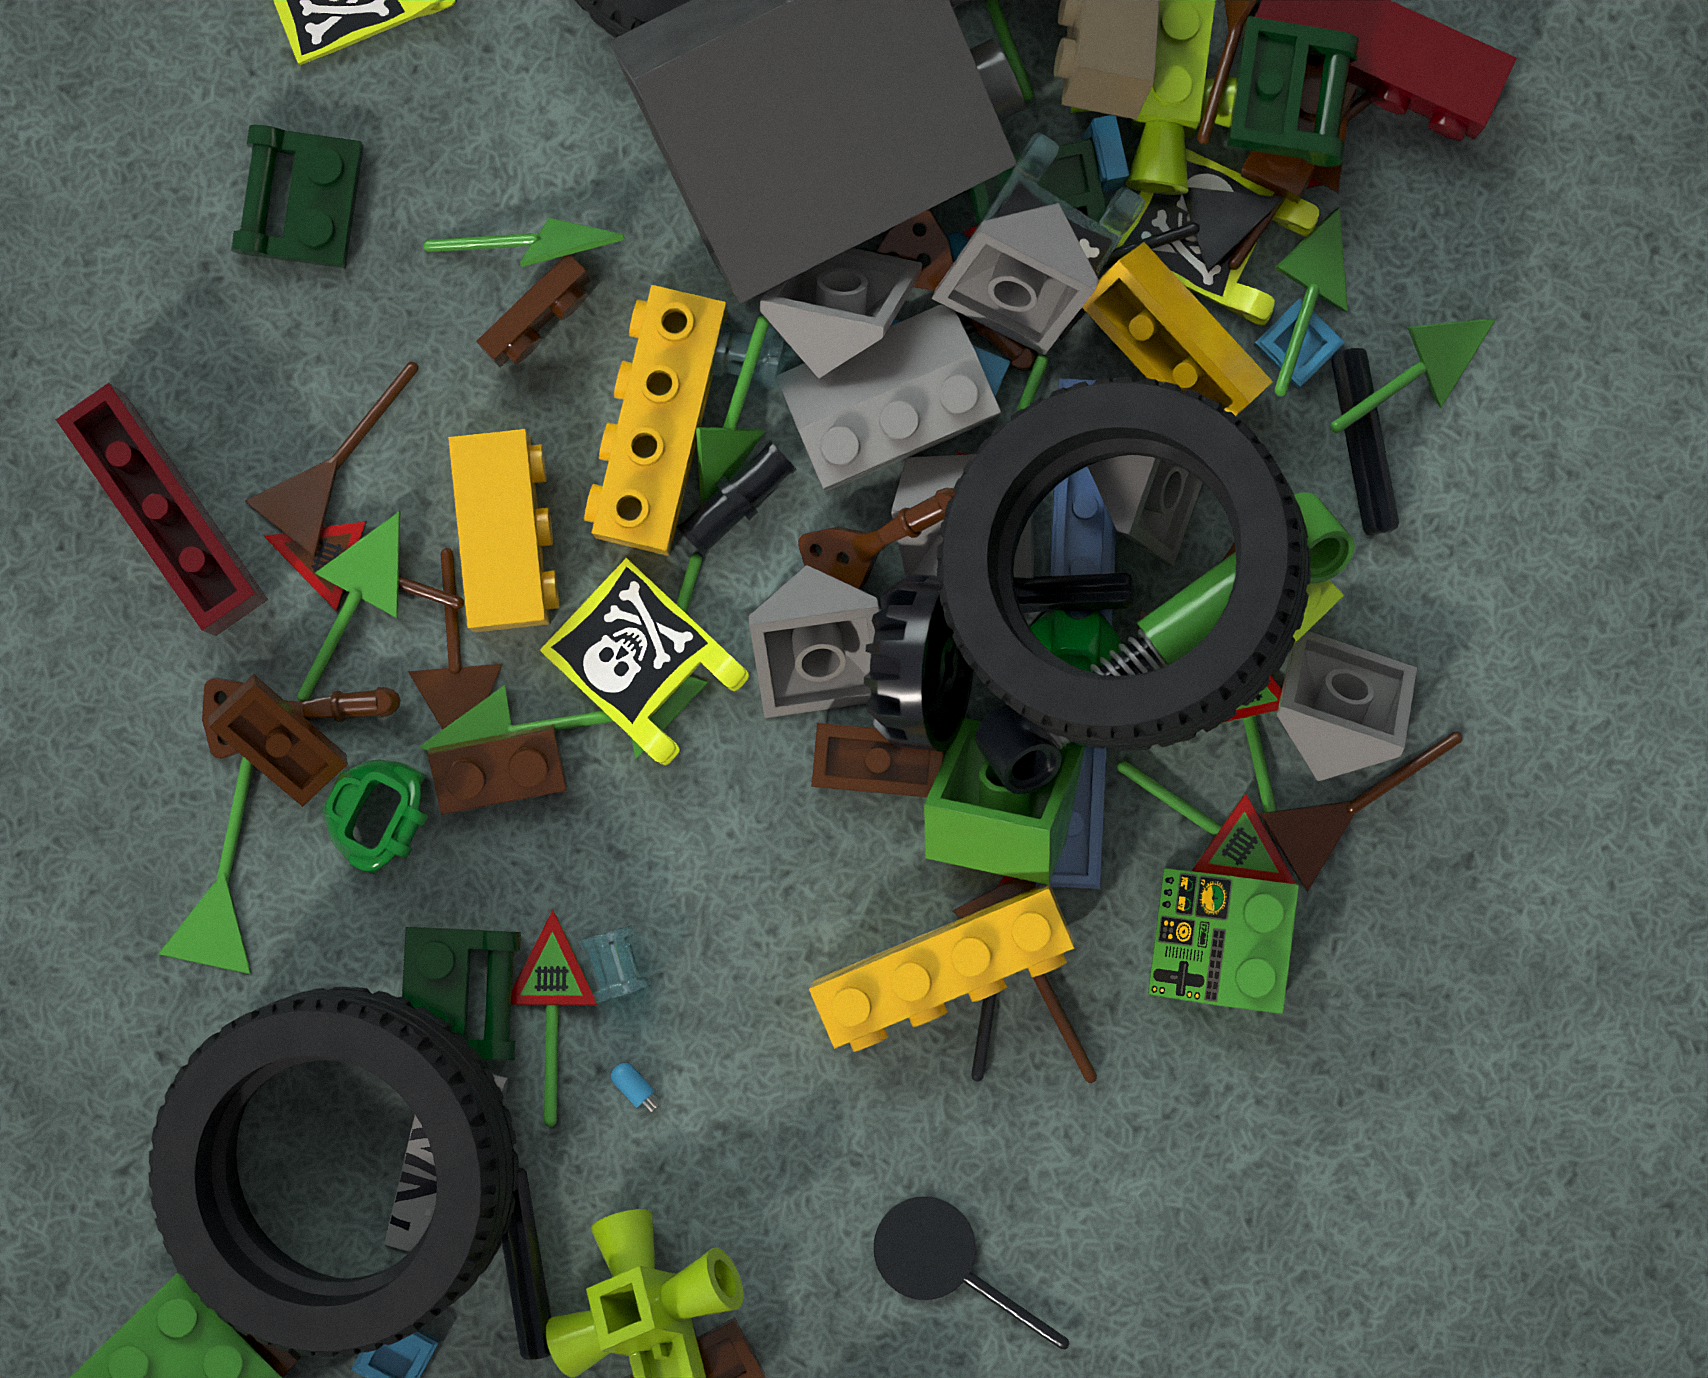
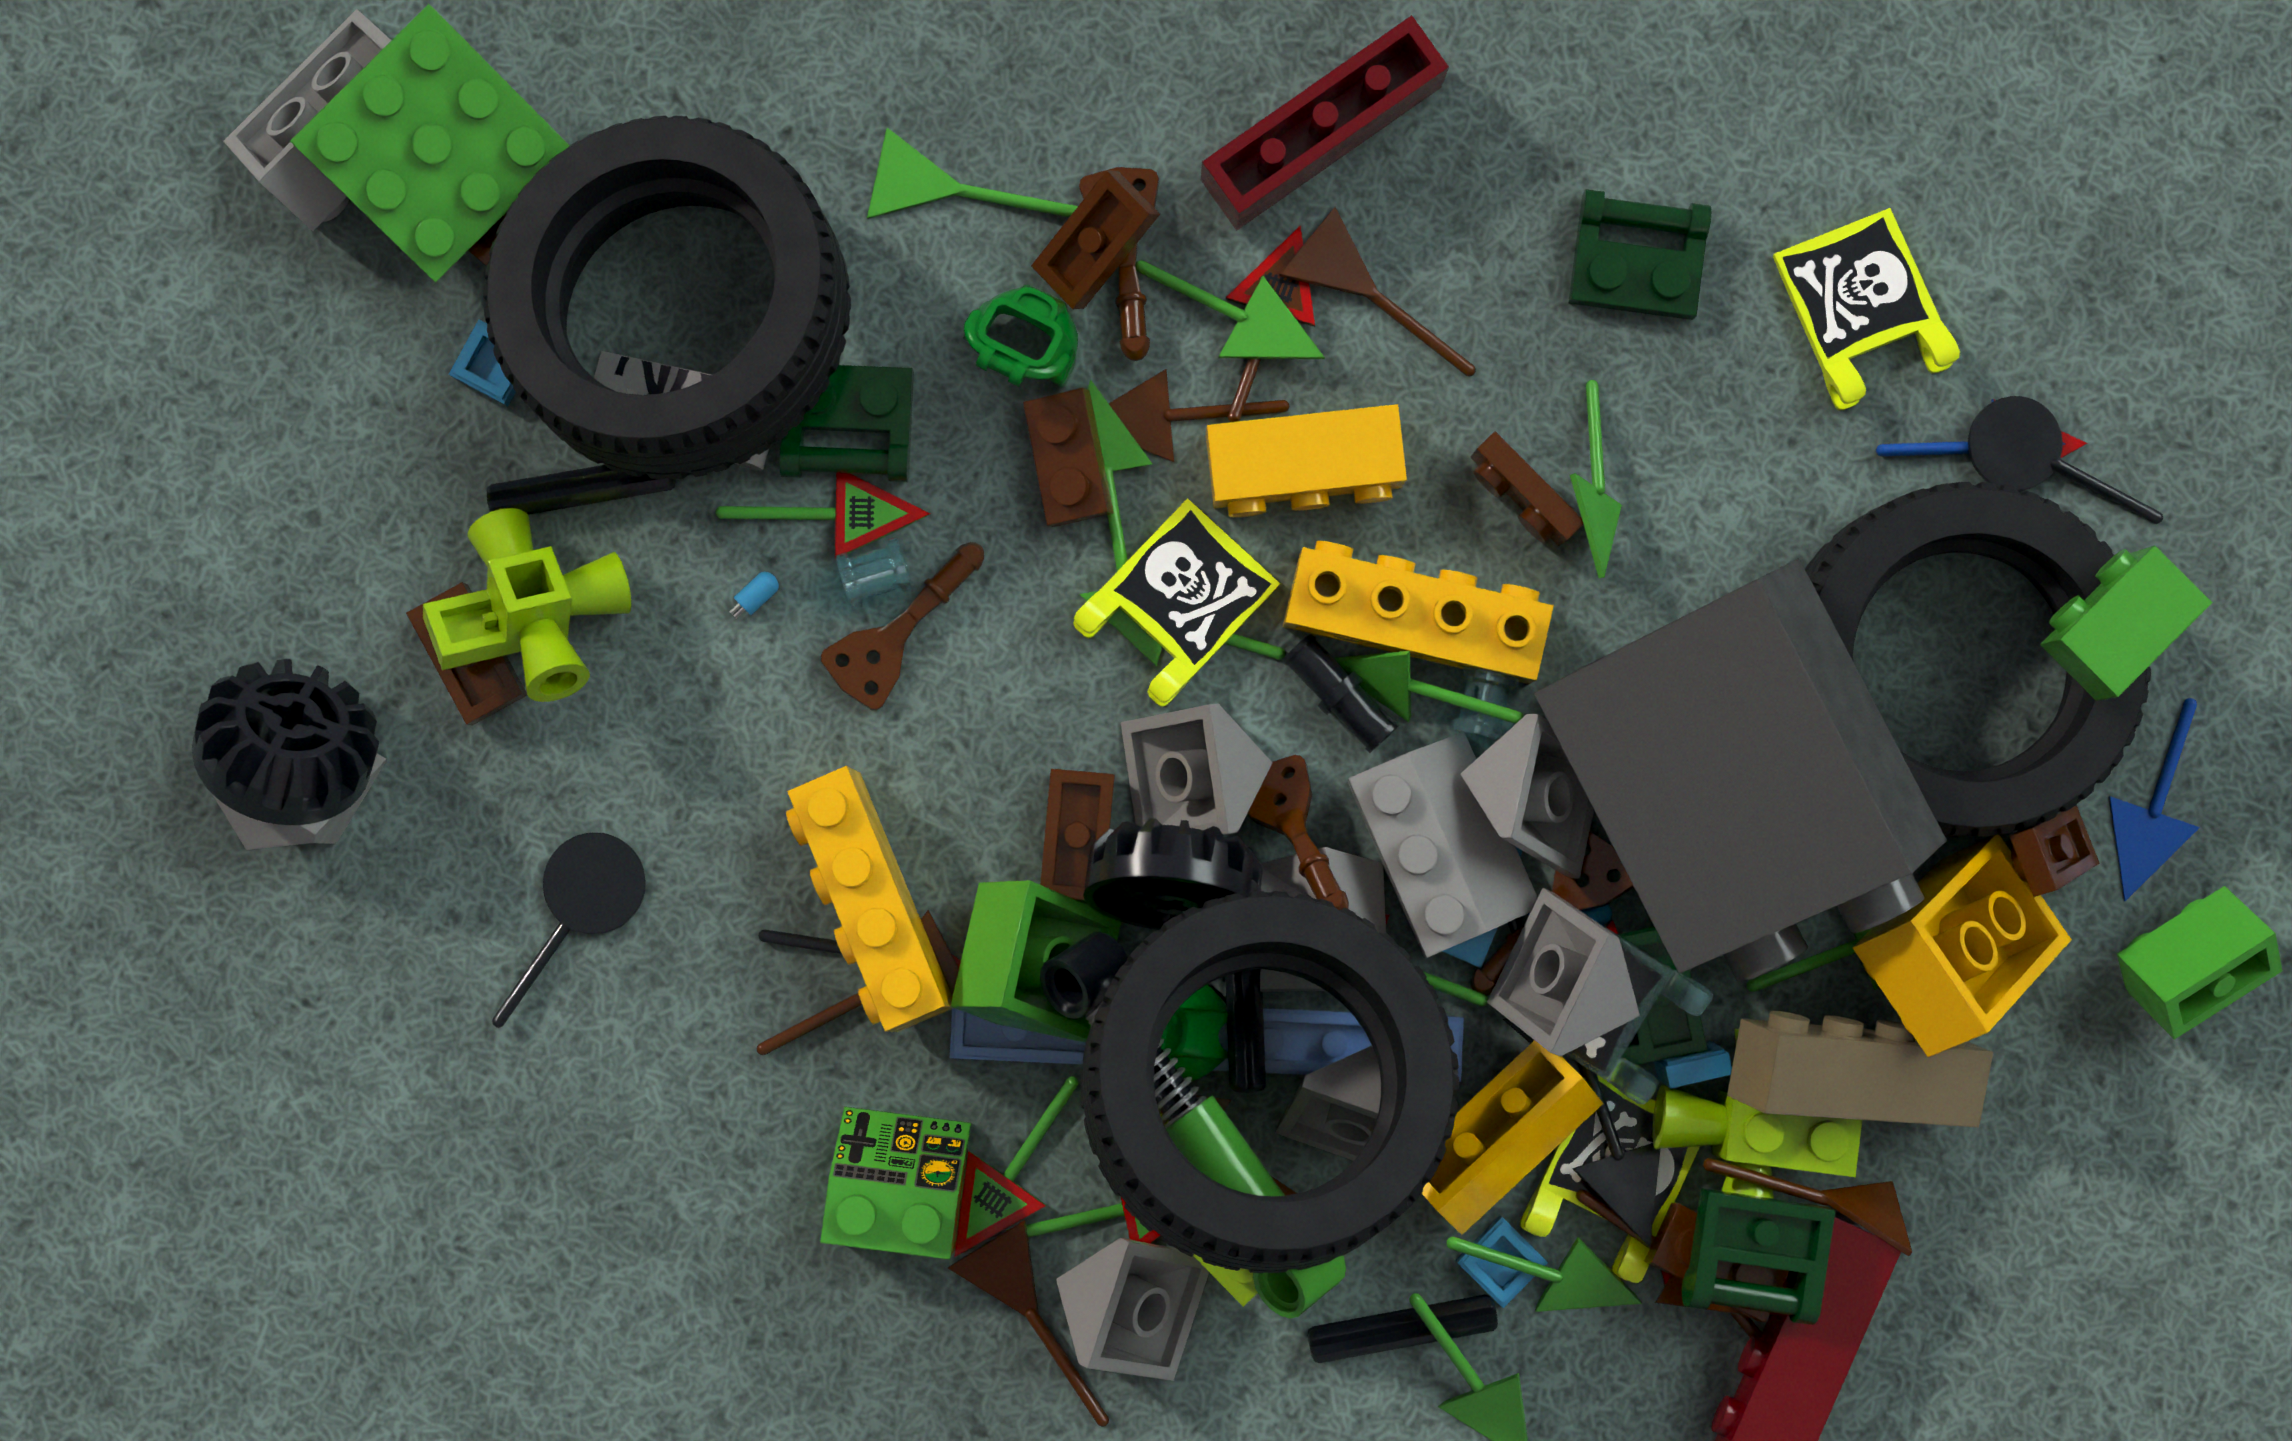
camera: 90 degrees right, 0 degrees up
none -> reddish brown piece [821,542,984,710]

